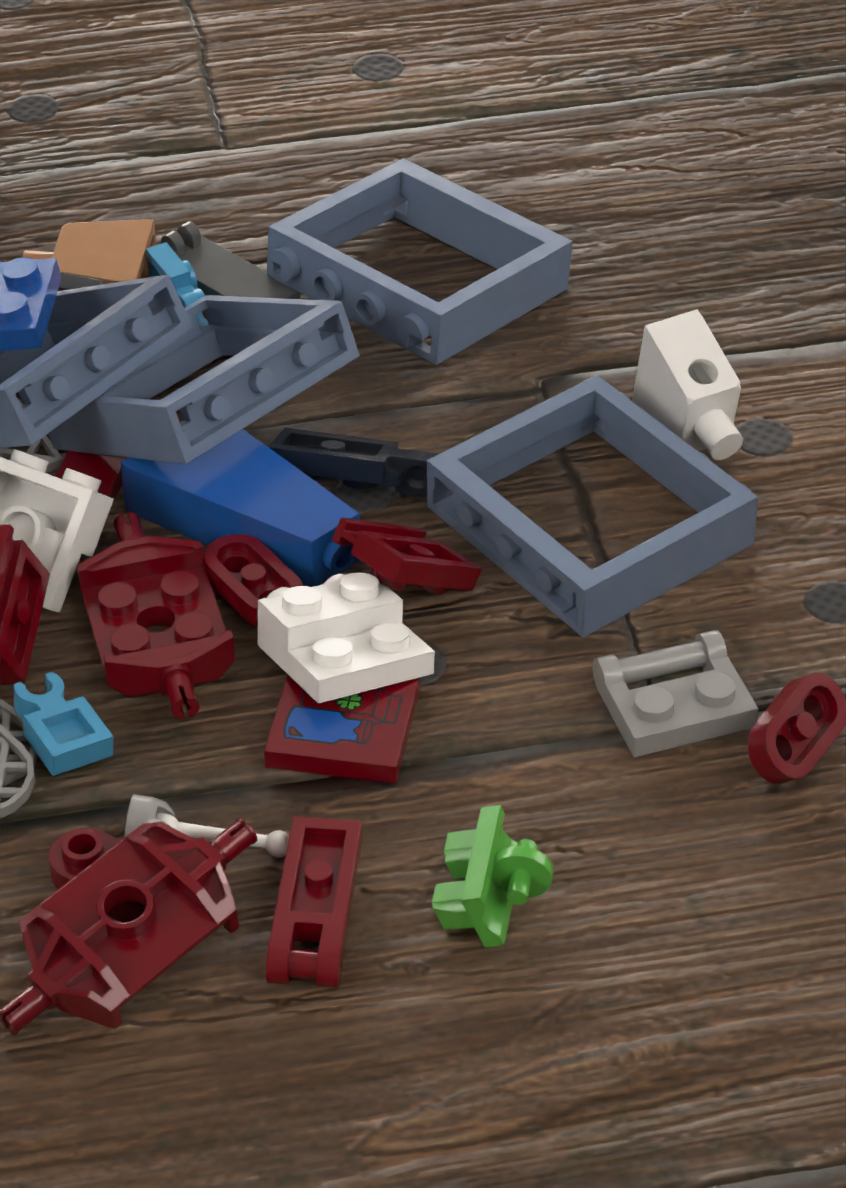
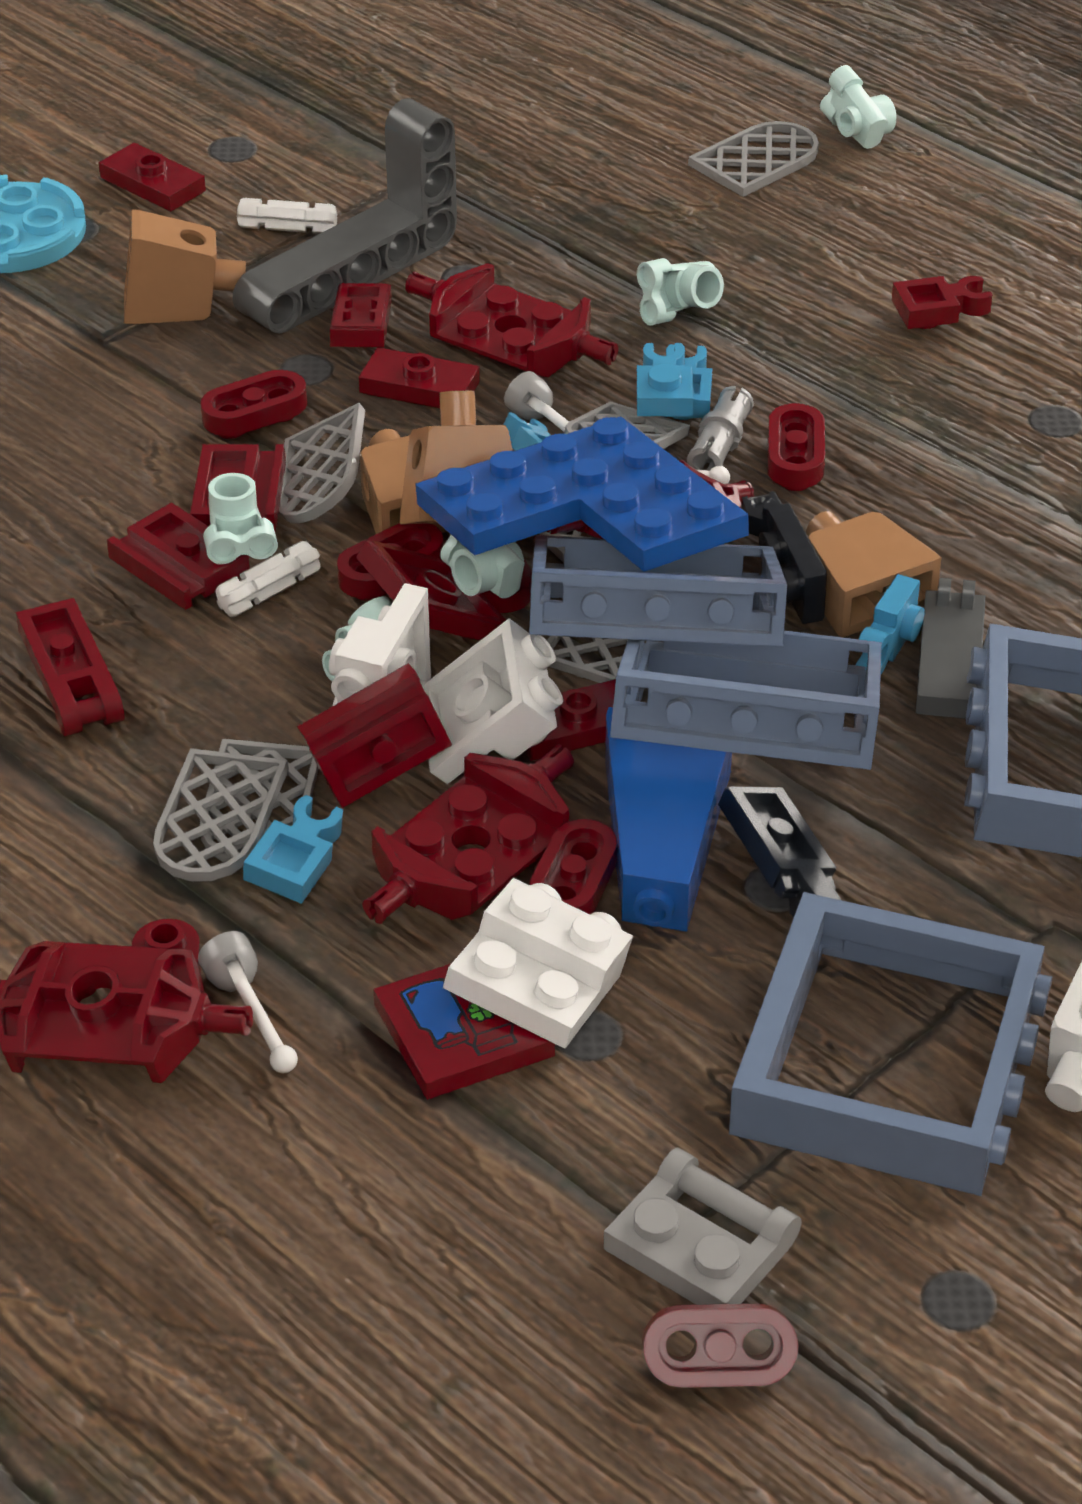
camera: 55 degrees right, 0 degrees up
dark red plate [266,816,362,988] -> none
dark red plate [332,517,482,595] -> none
bright green hips [432,805,554,947] -> none

